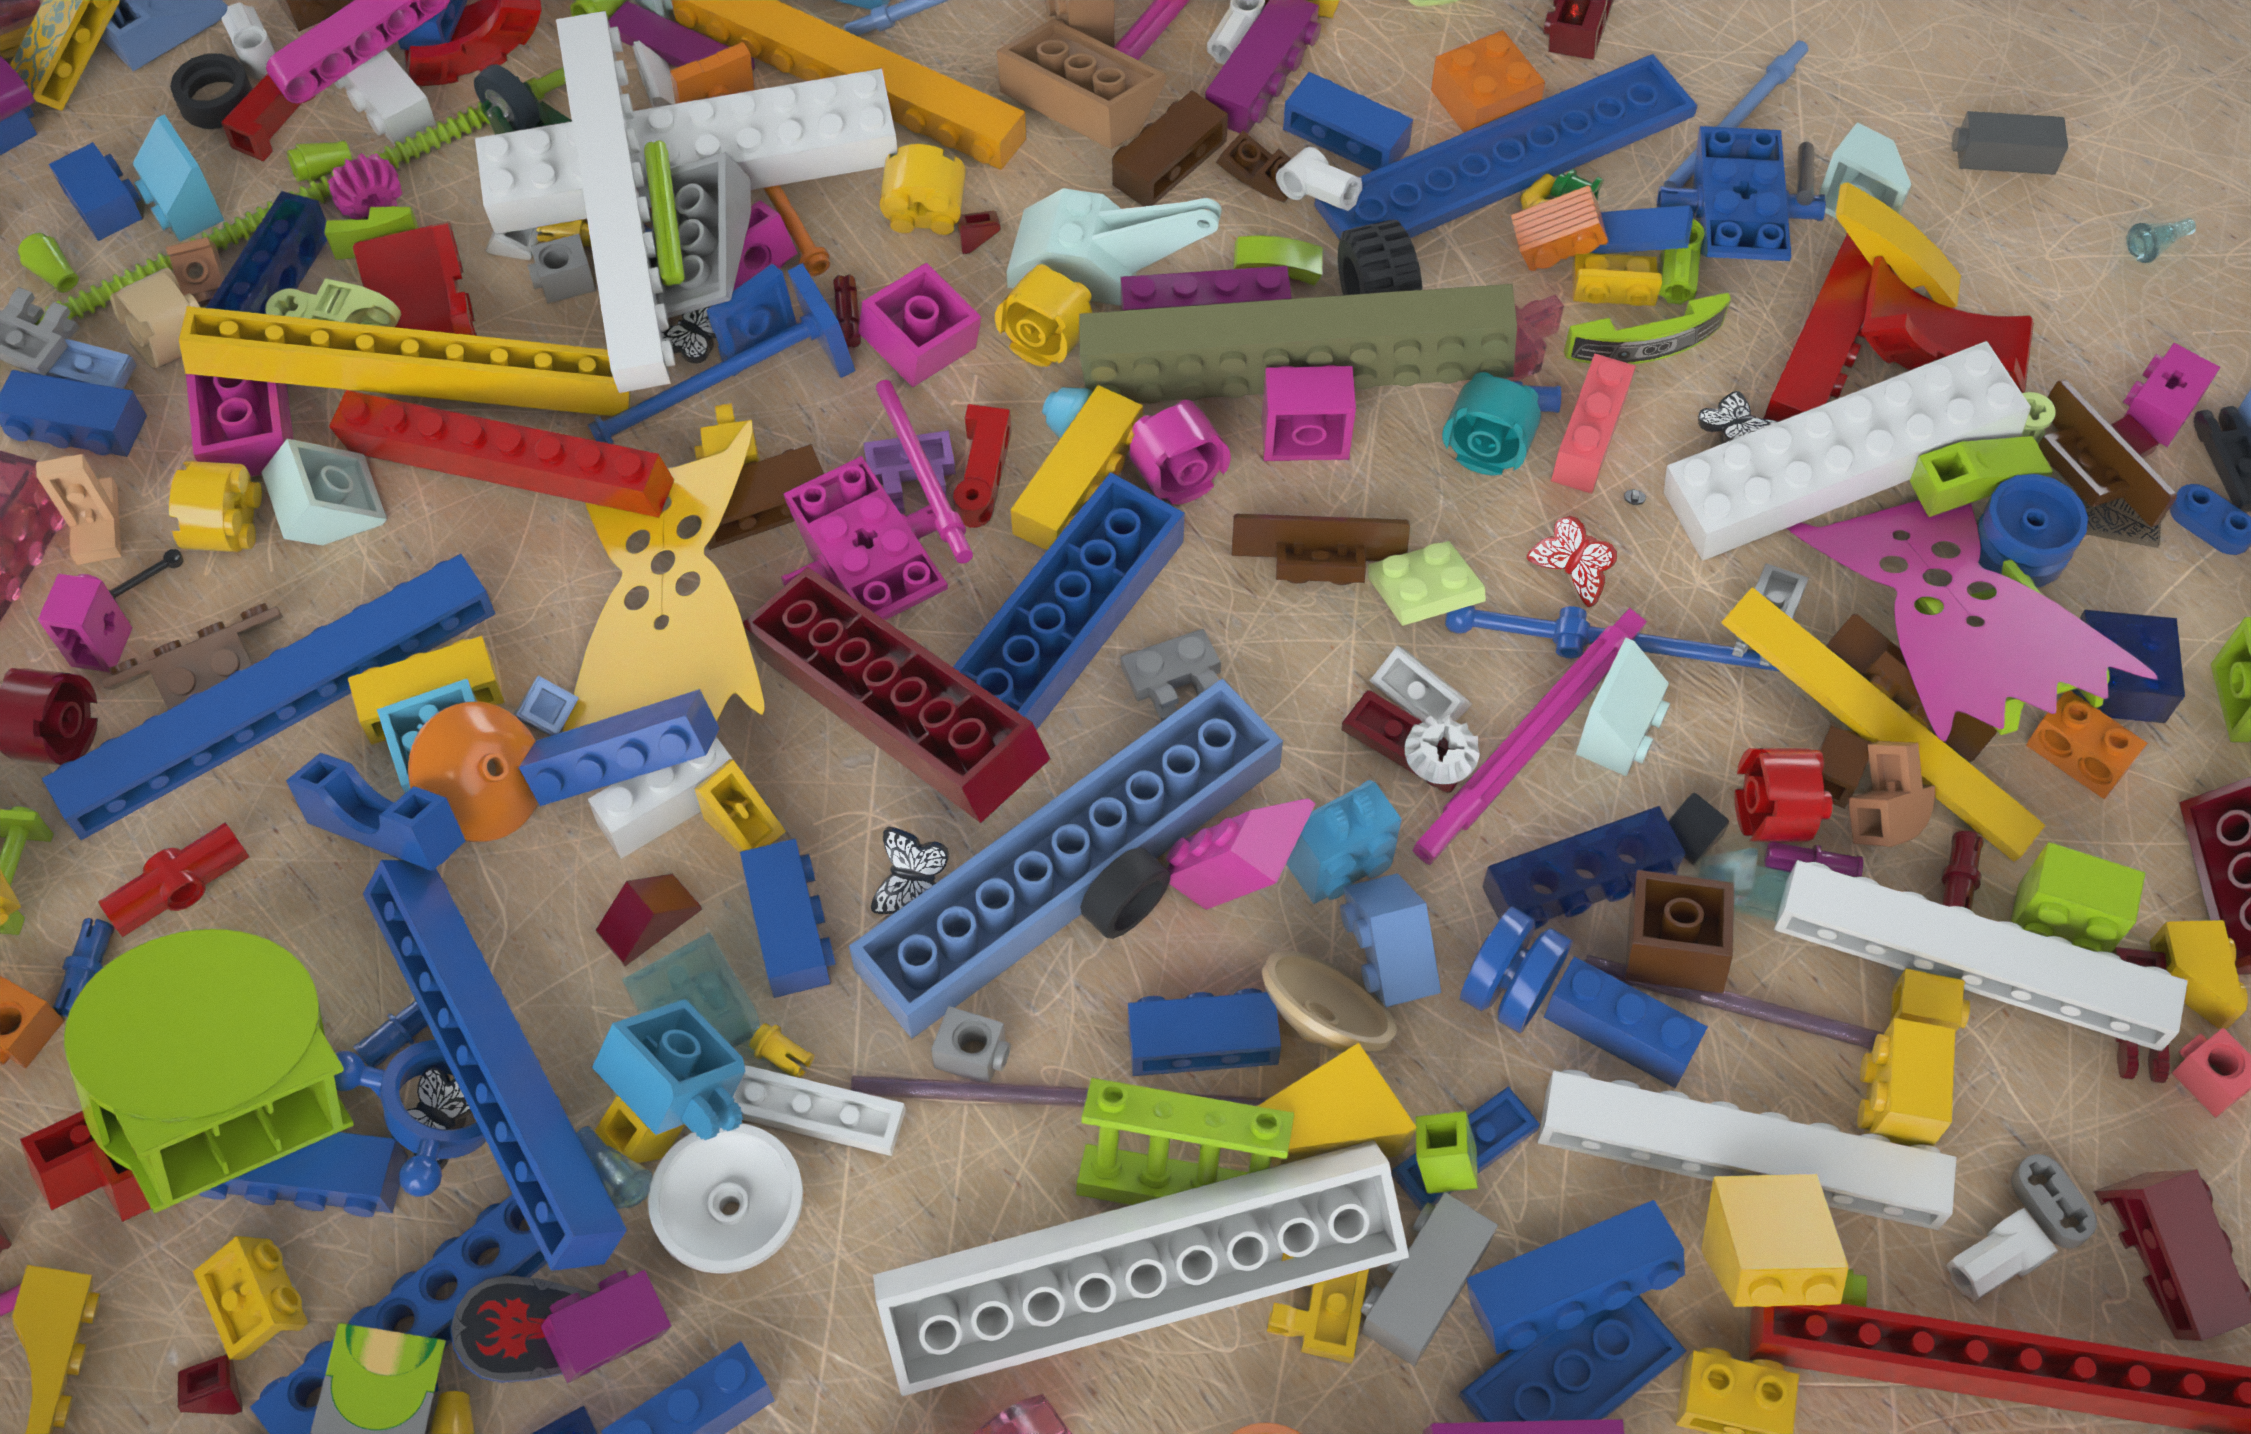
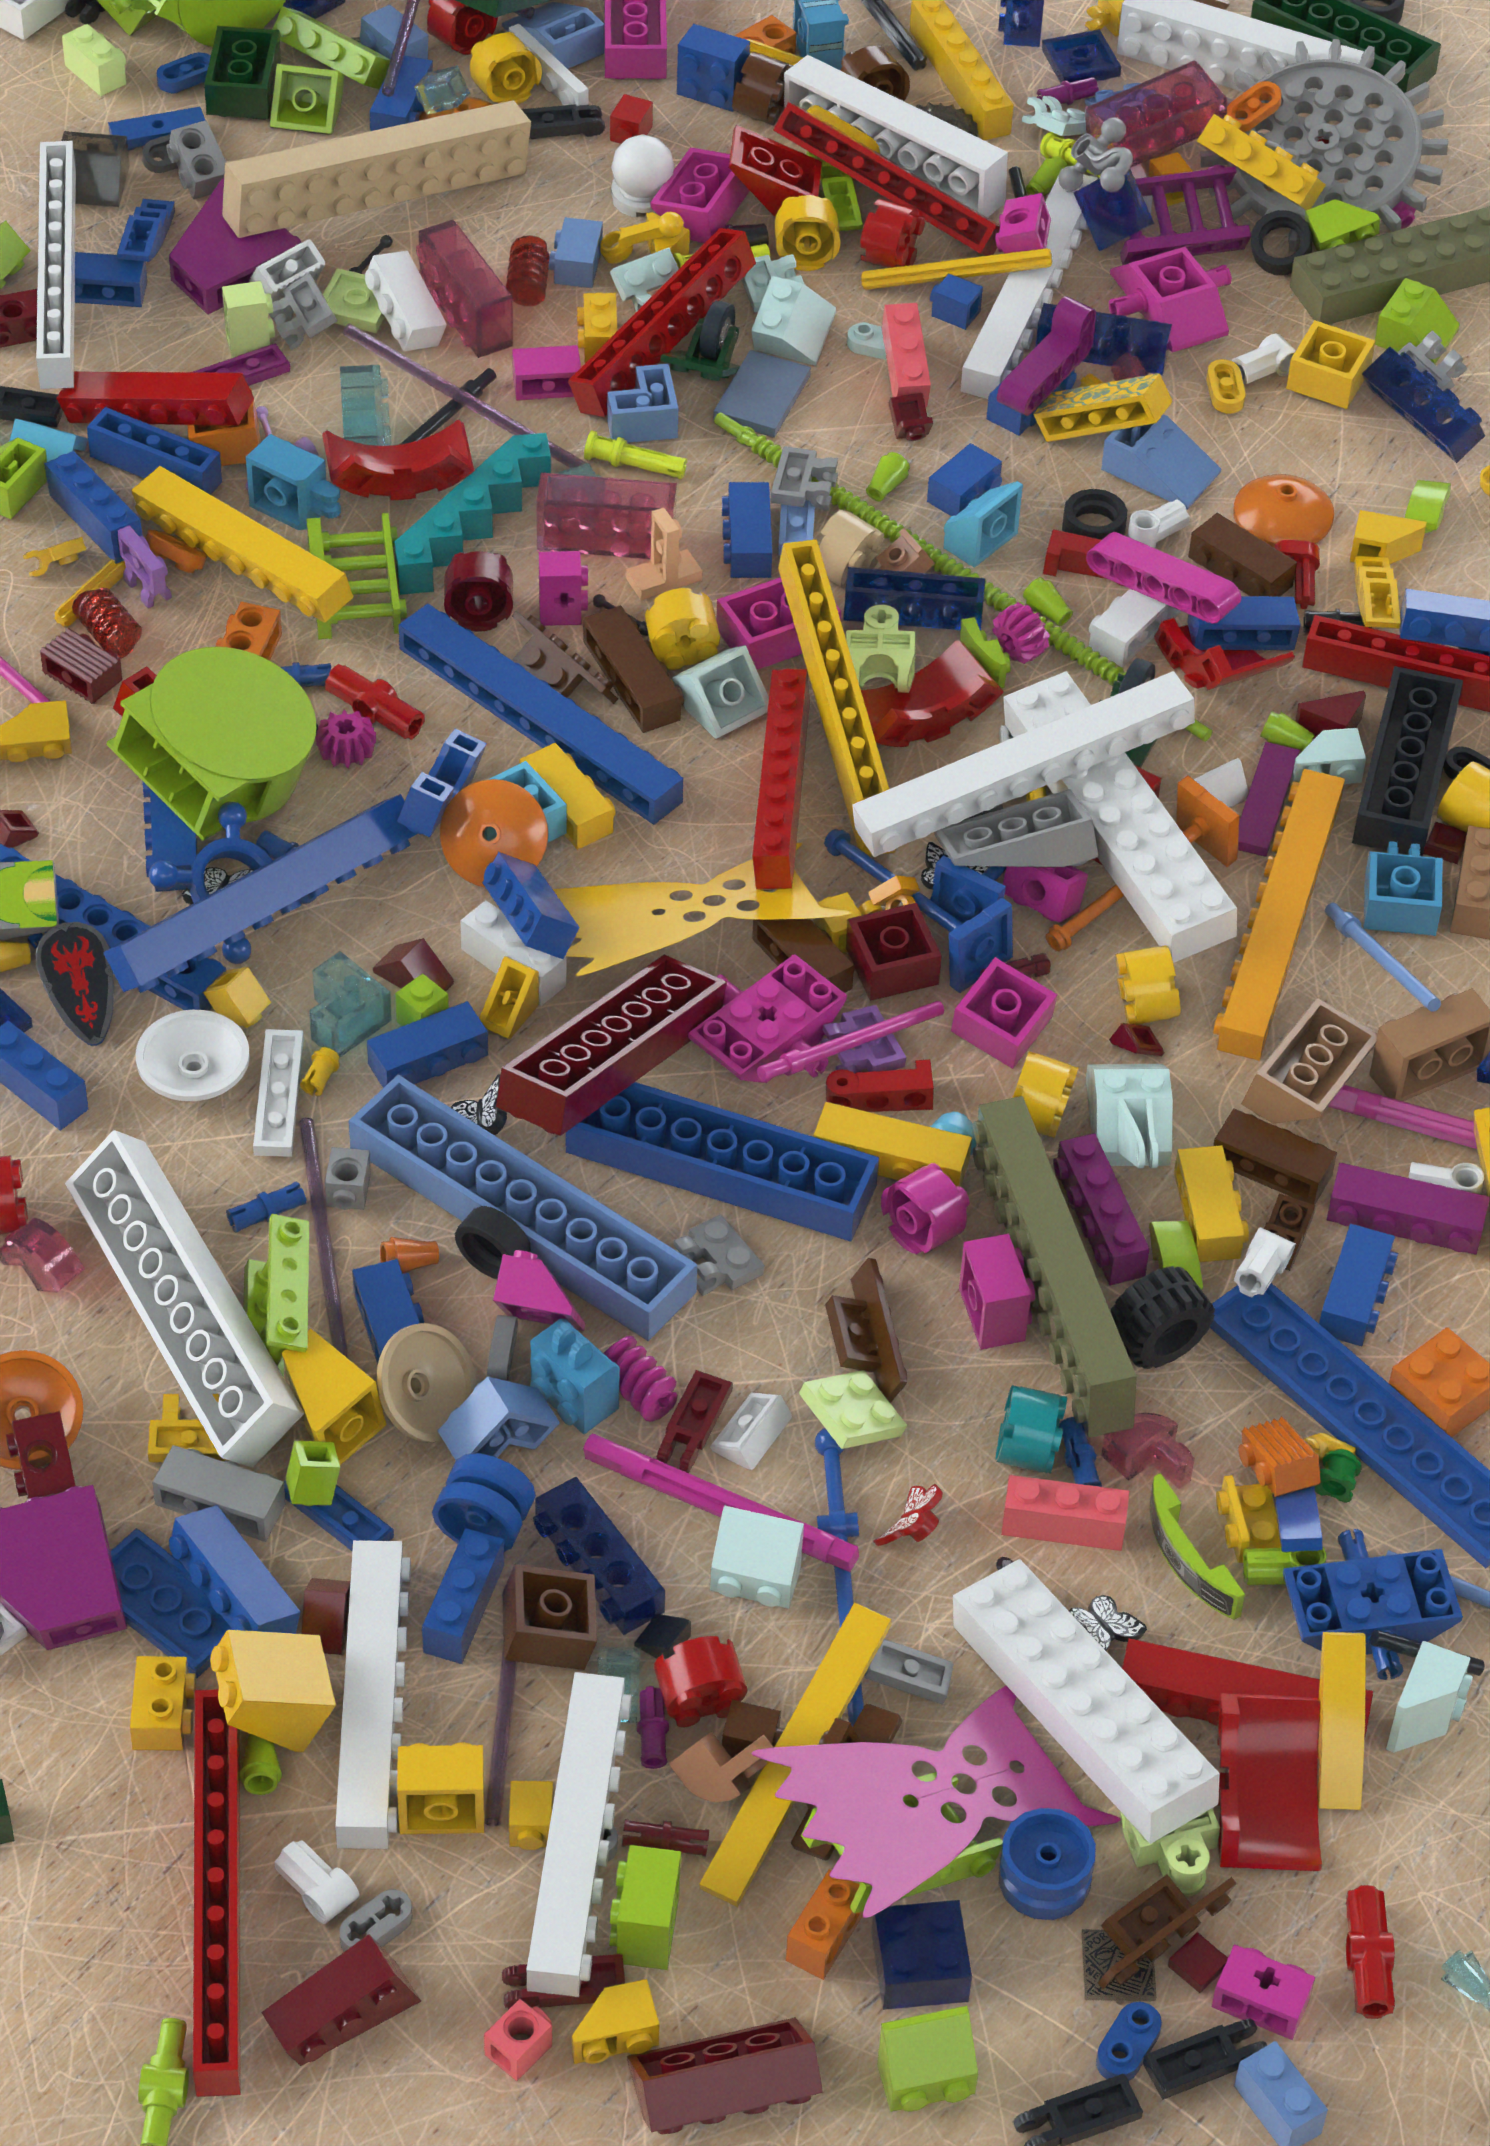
camera: 75 degrees right, 10 degrees down
yellow bracket [193,1236,308,1360] -> none
light blue slope [513,676,578,736] -> none
magenta brick [540,1270,672,1384] -> none
clear light blue cone [577,1126,652,1209] -> none
dark azure hinge [592,999,745,1141] -> none
lime axle [644,140,685,286] -> none
white gear [1405,715,1480,784] -> none
lime slope [1910,436,2053,517] -> none
none -> blue pin [226,1181,306,1233]
none -> dark red slope [301,1578,351,1655]
none -> dark pink gear [316,709,376,768]
none -> orange cone [380,1237,439,1273]
none -> lime brick [395,973,449,1026]
none -> light grey beam [487,1315,518,1381]
none -> reddish brown brick [583,605,684,733]
none -> dark pink piece [603,1336,678,1422]
none -> dark red brick [846,903,942,1001]
none -> light orange tile [868,875,920,910]
none -> yellow brick [1174,1145,1249,1262]
none -> red piece [1346,1885,1395,2019]

